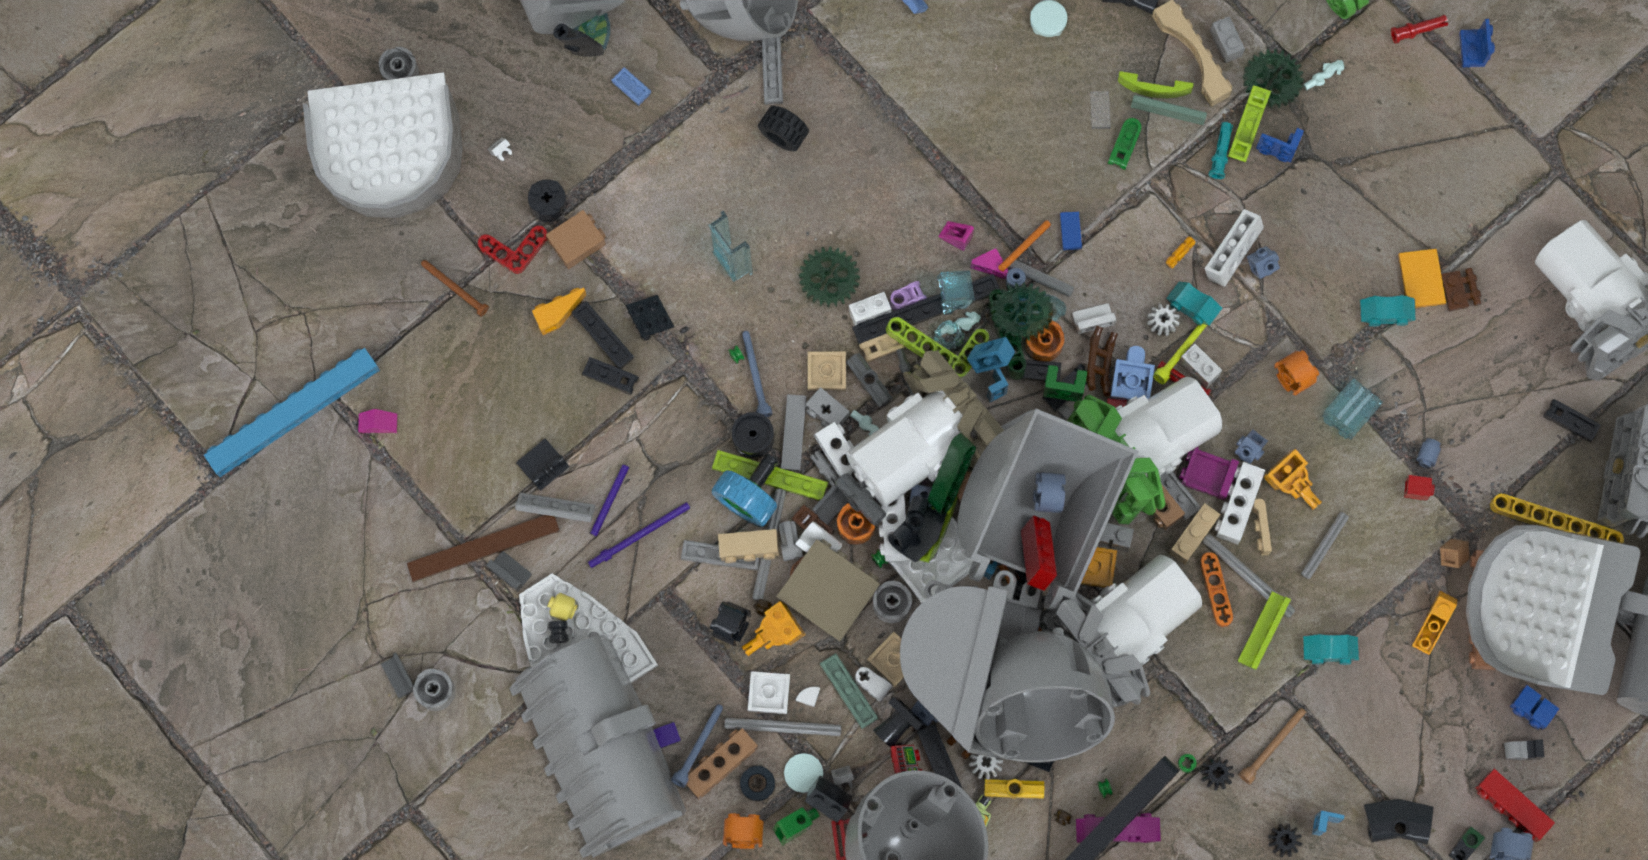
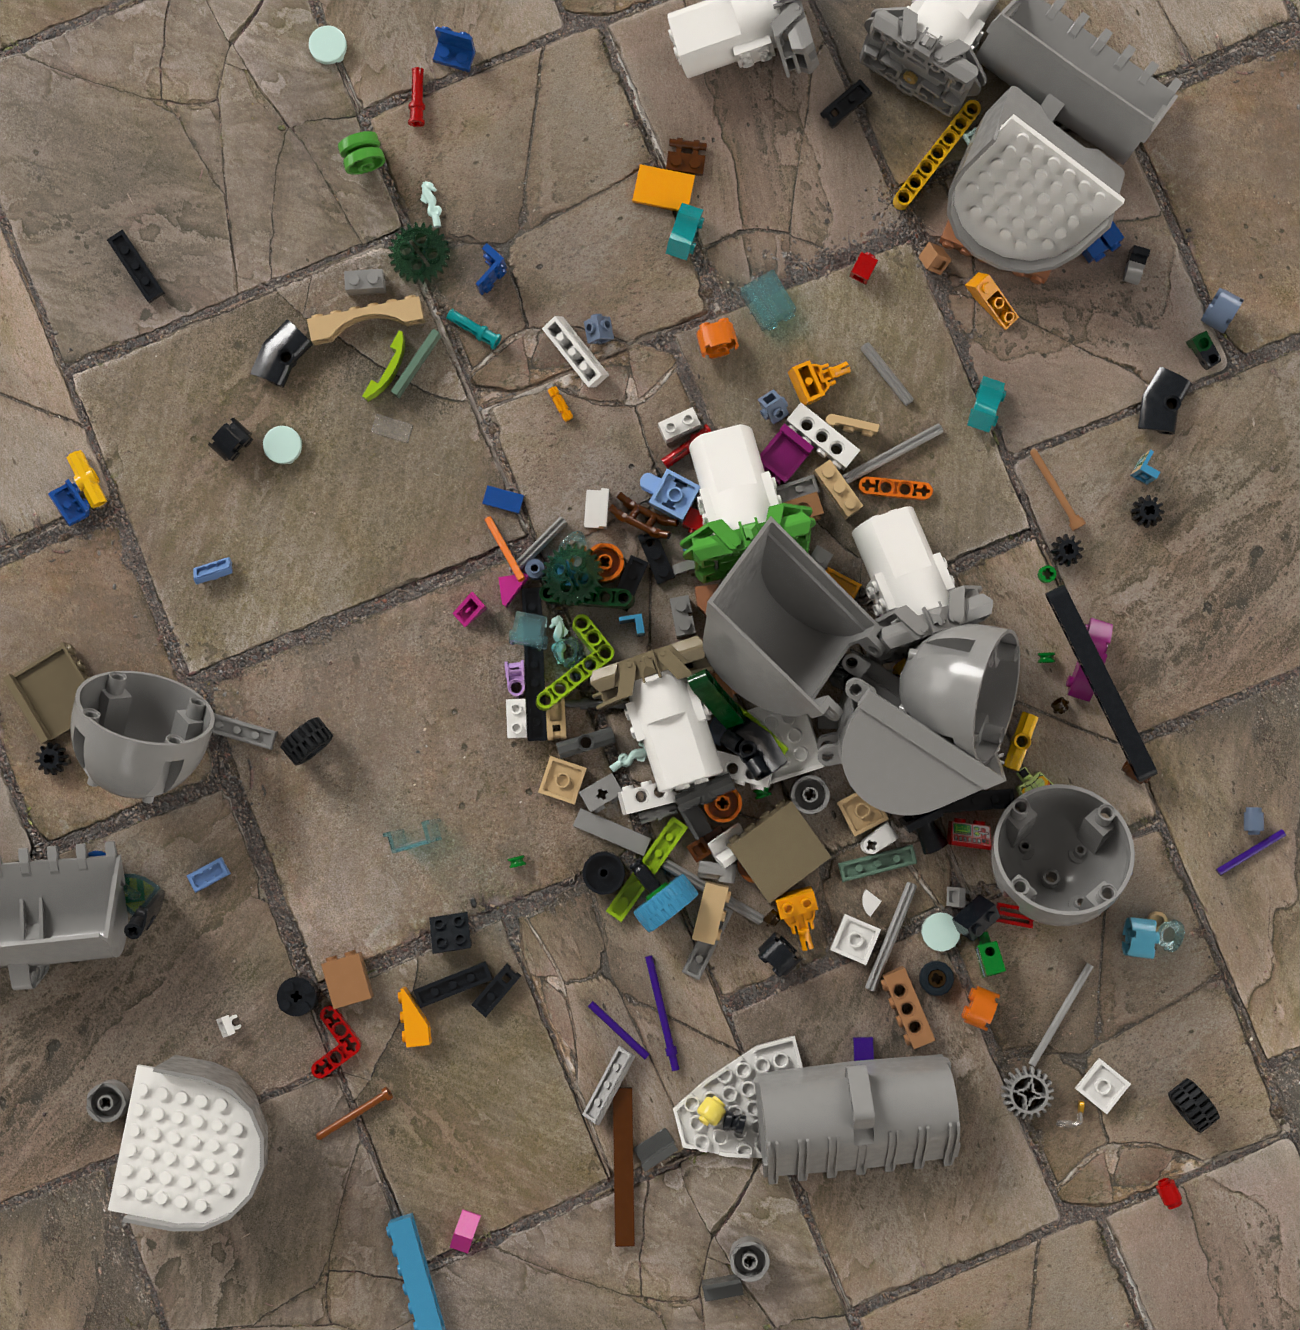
camera: 70 degrees left, 10 degrees up
black hinge [516,438,570,491] -> none
sand blue piece [671,704,723,788] -> none
sand blue piece [742,331,773,417] -> none
clear green gear [799,246,860,308] -> none
dark azure brick [967,337,1015,374] -> none
red brick [1021,515,1057,591] -> none
sand blue brick [1033,472,1066,513] -> none
green panel [1043,365,1087,402] -> none
green plate [1108,118,1142,170] -> none
white gear [1147,304,1180,336] -> none
neon yellow piece [1153,324,1207,385] -> none
teal brick [1166,281,1223,326] -> none
lime slope [1228,85,1271,163] -> none
lime fence [1238,591,1291,670] -> none
sand blue brick [1416,438,1441,468] -> none
red brick [1475,768,1555,842] -> none

